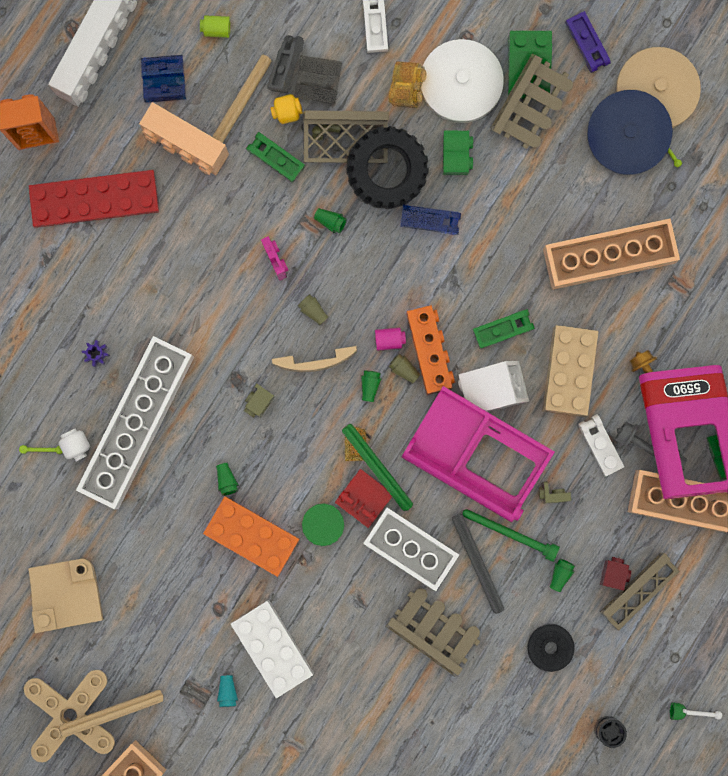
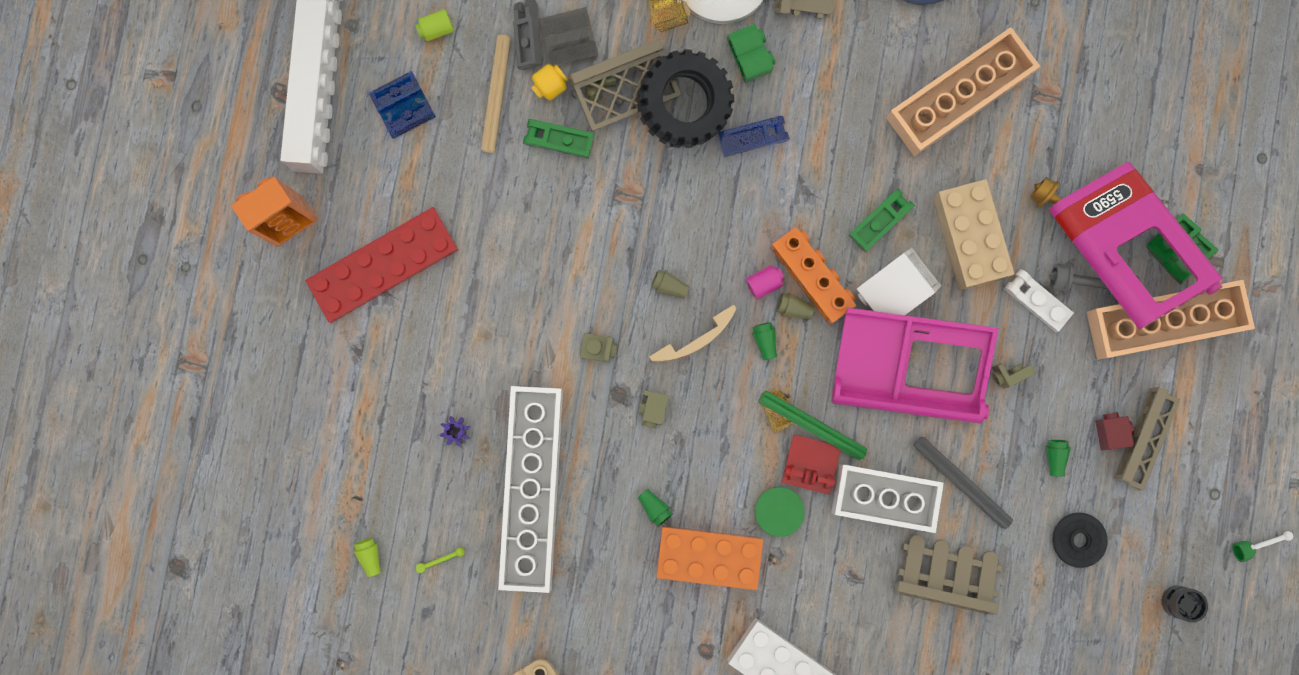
camera: 20 degrees left, 0 degrees up
white head [58,428,90,461] -> none
light nougat brick [139,102,229,175] -> none
dark pink wing [261,236,288,281] -> none
green cone [314,208,347,233] -> none
green piece [462,509,560,562] -> none
none -> olive bracket [580,333,617,363]

